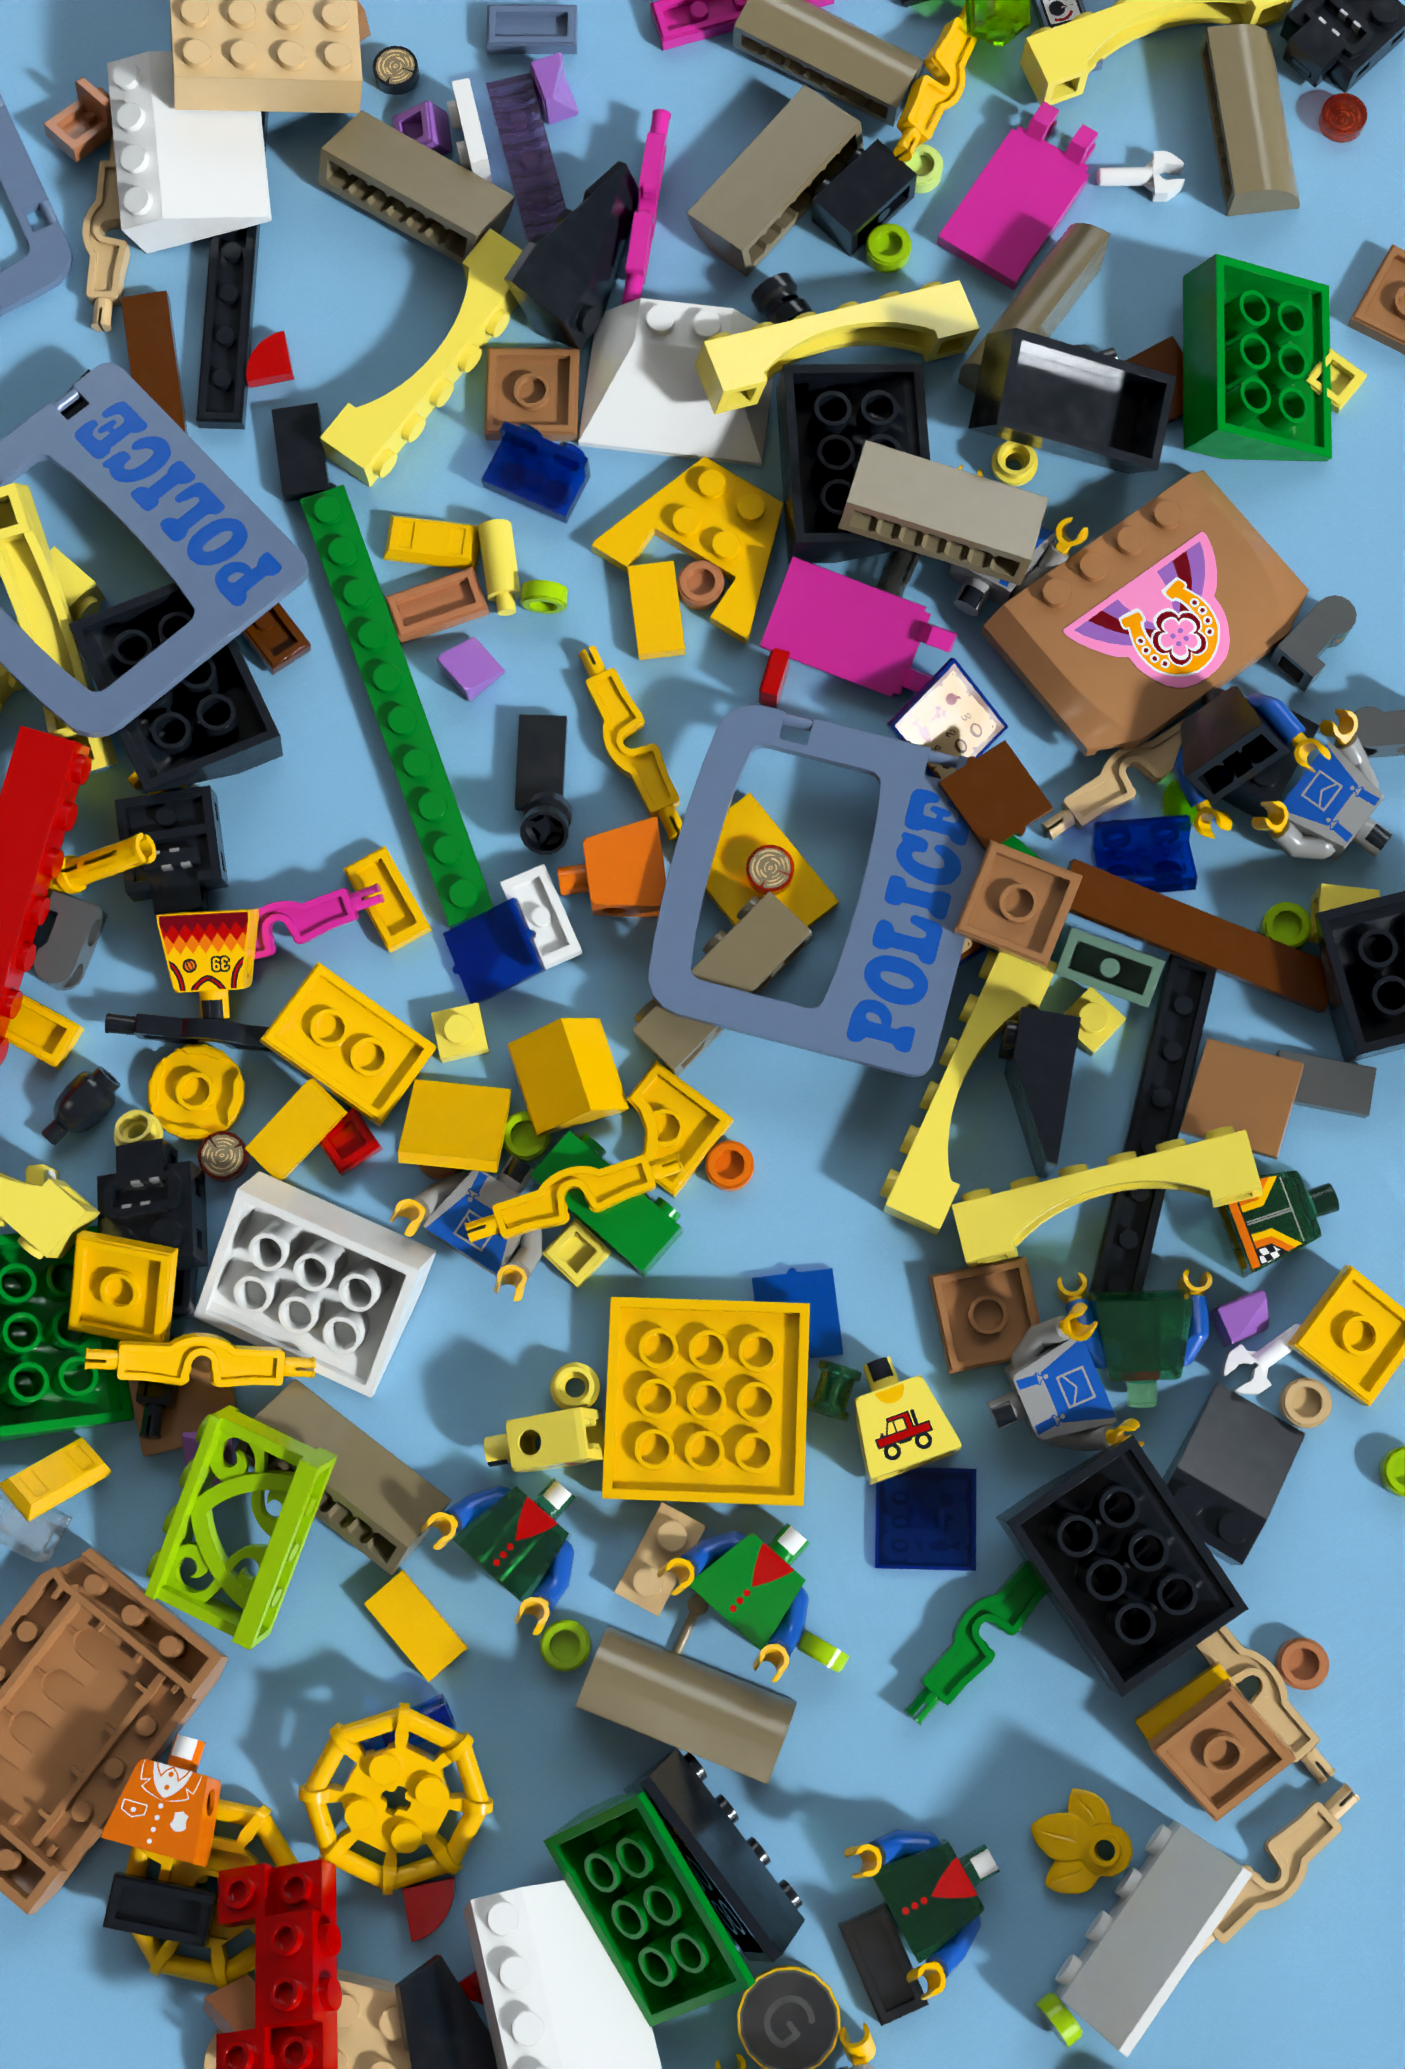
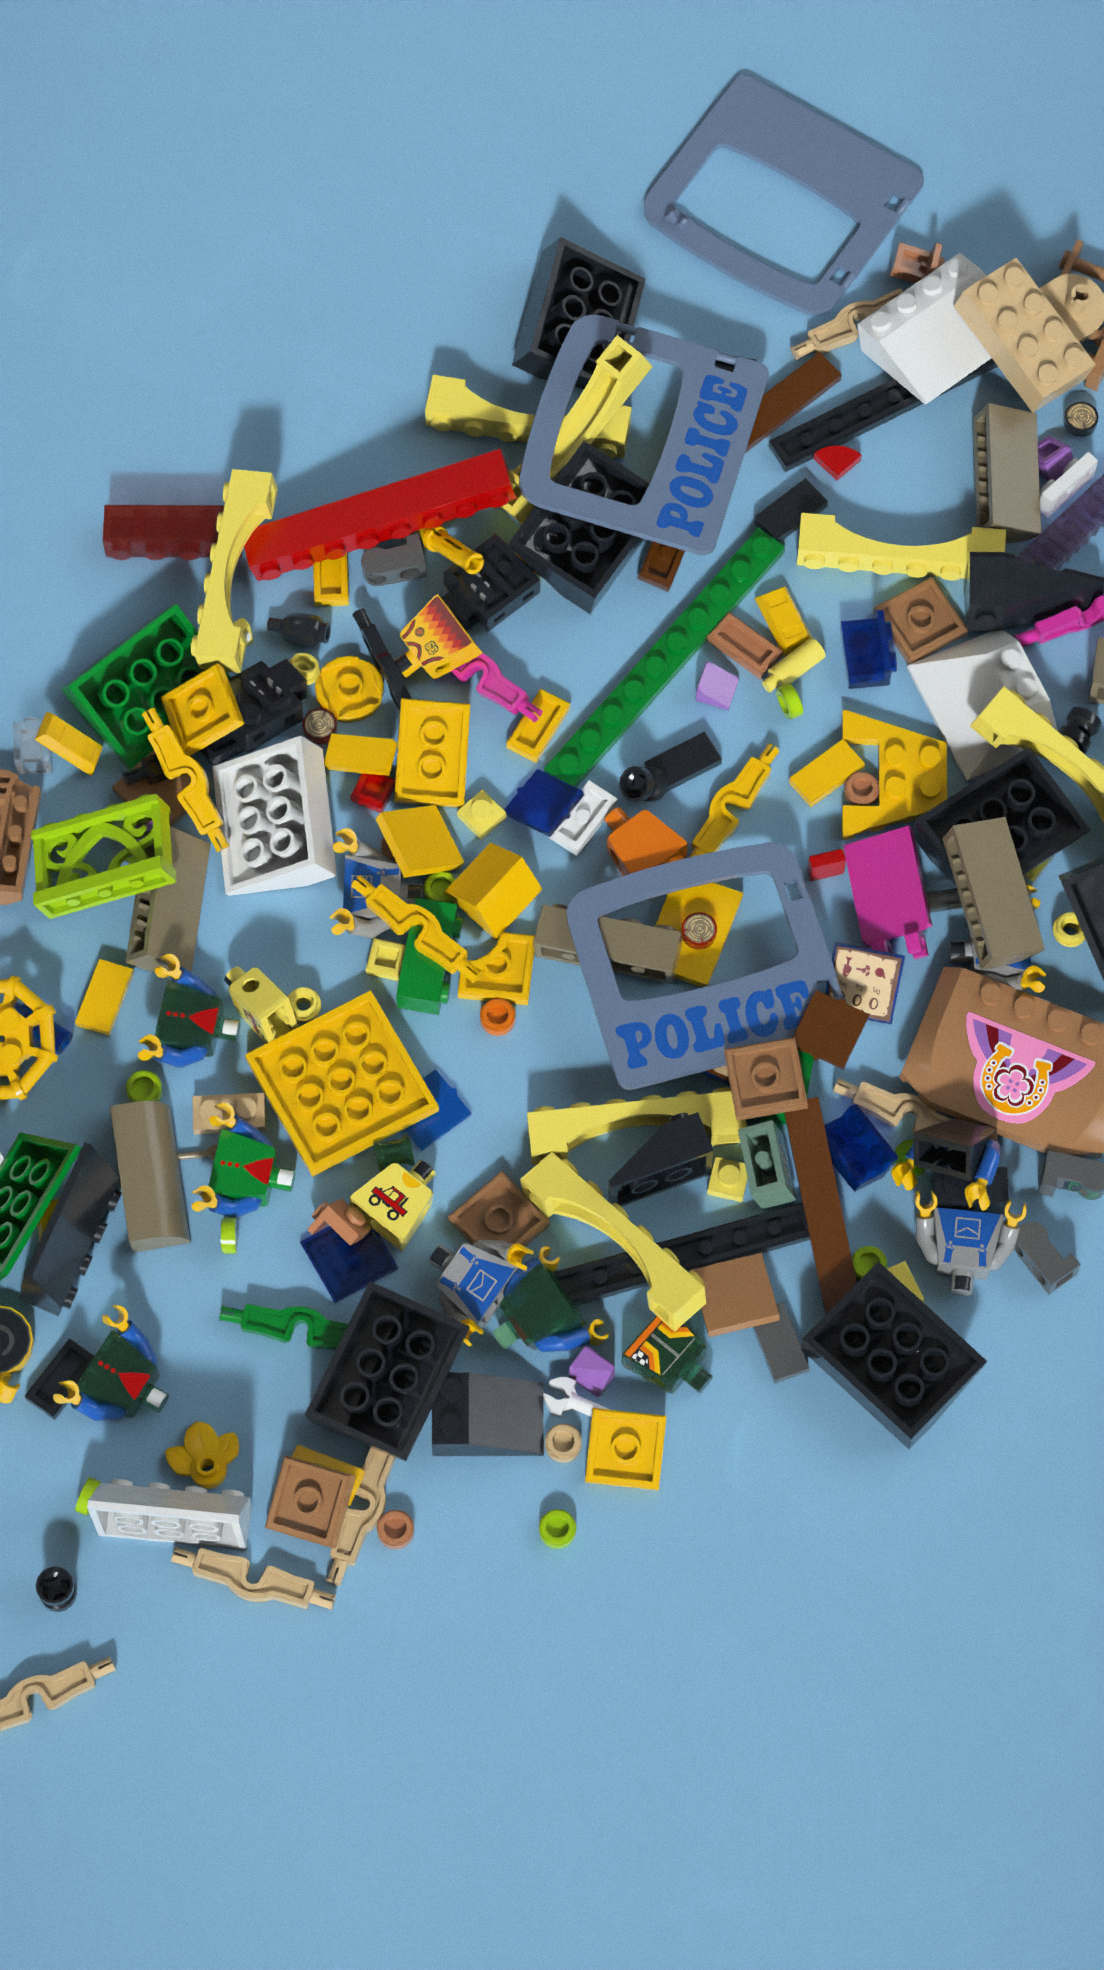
camera: 55 degrees right, 10 degrees down
none -> nougat bracket [307,1198,372,1246]

